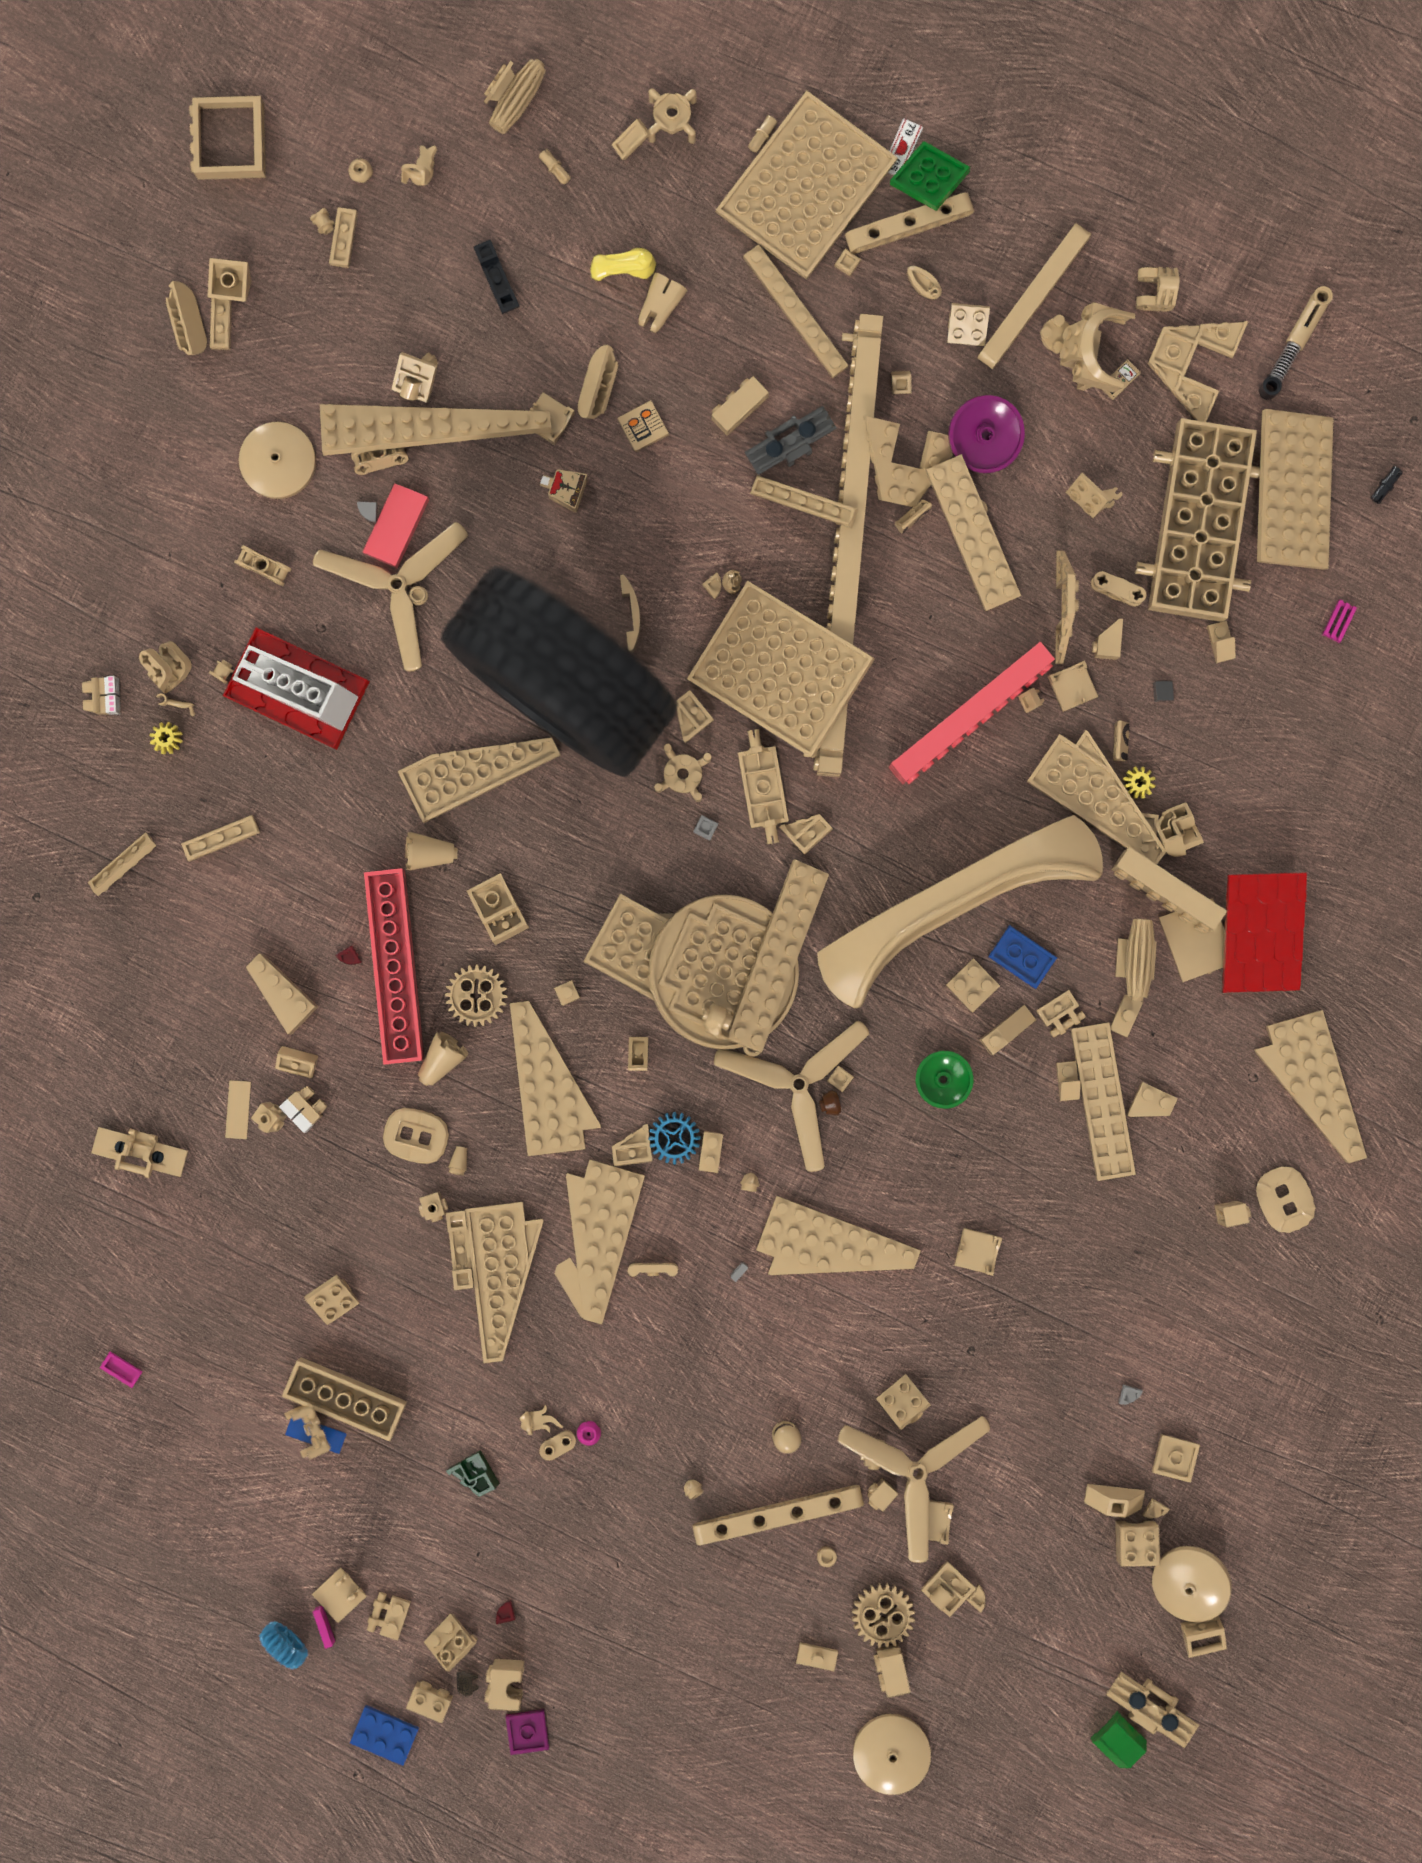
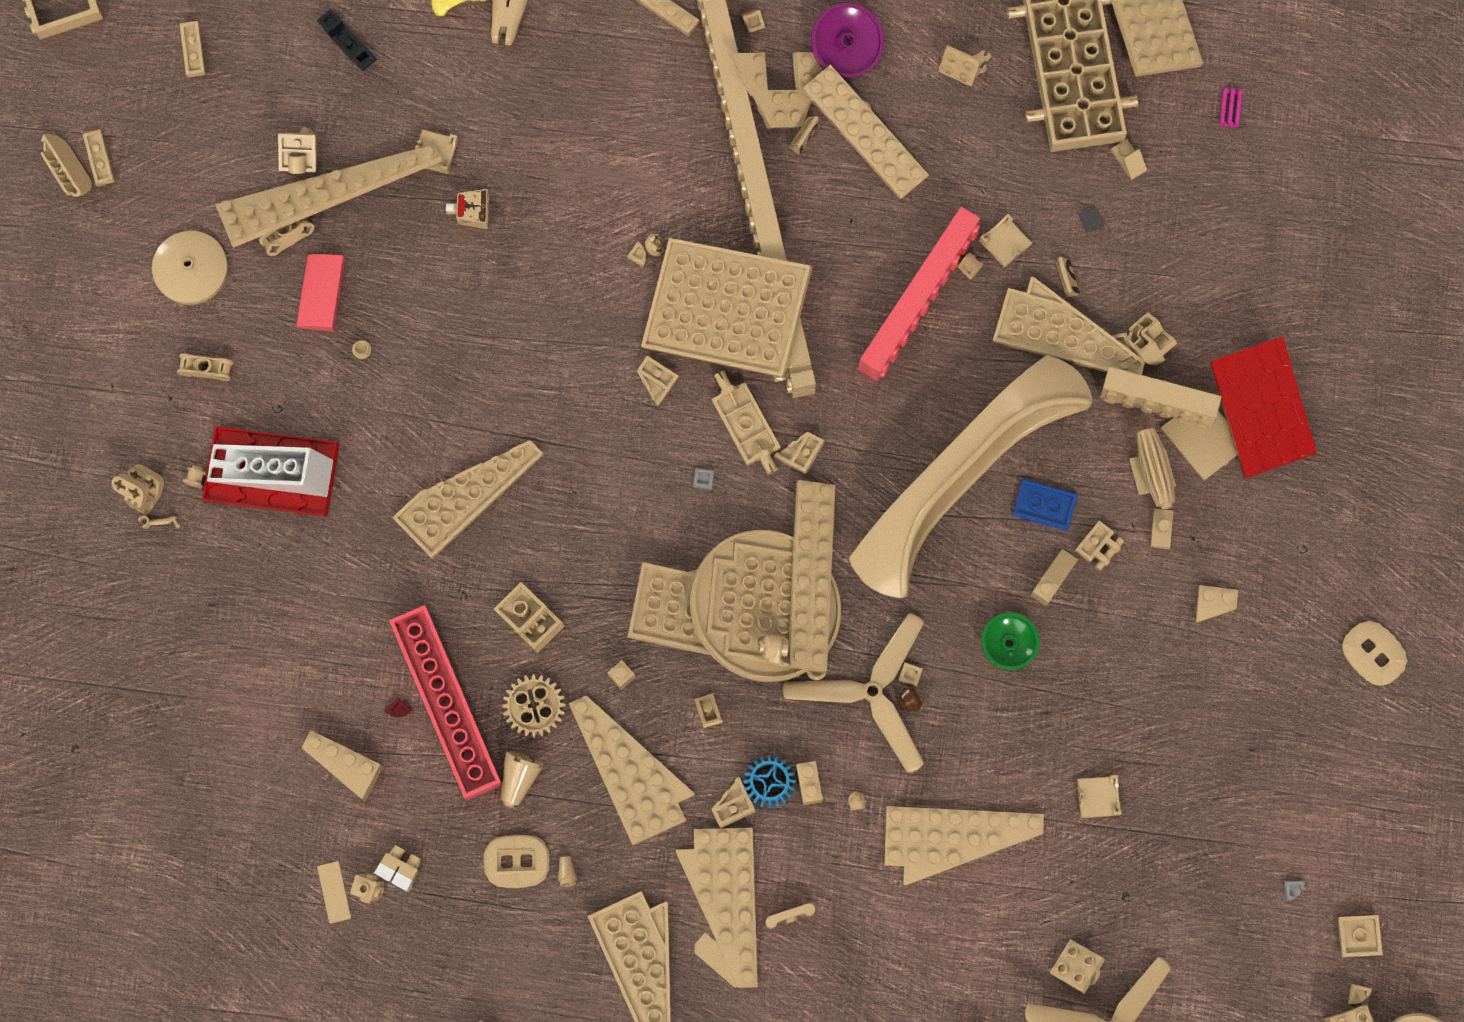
camera: 15 degrees left, 10 degrees down
hips [82,676,121,715] -> none
tan plate [88,832,156,896] -> none
tan piece [91,1127,188,1178] -> none
light yellow gear [150,722,183,755] -> none
tan tile [181,815,260,862] -> none
tan slope [208,258,251,302] -> none
tan slope [275,1046,318,1078] -> none
tan brick [310,208,335,234] -> none
tan piece [313,522,468,671] -> none
light grey tile [357,502,377,522] -> none
tan cone [405,832,457,870] -> none
tan brick [419,1191,448,1222] -> none
black tyre [440,566,678,777] -> none
tan slope [446,1211,474,1290] -> none
tan brick [578,345,618,419] -> none
tan tile [618,401,669,453] -> none
tan slope [620,575,640,654] -> none
tan plate [654,744,711,802] -> none
tan brick [712,376,769,436] -> none
light grey tile [730,1262,748,1282] -> none
dark grey piece [745,406,837,475] -> none
tan tile [750,475,859,528] -> none
tan plate [946,958,1000,1013] -> none
tan wing [1055,551,1079,664] -> none
tan slope [1056,1061,1080,1101] -> none
tan plate [1070,1022,1136,1181] -> none
tan slope [1084,1484,1145,1518] -> none
tan piece [1091,571,1146,607] -> none
tan slope [1092,619,1123,660] -> none
light yellow gear [1123,767,1155,799] -> none
tan brick [1214,1201,1251,1227] -> none
tan wing [1254,1010,1367,1163] -> none

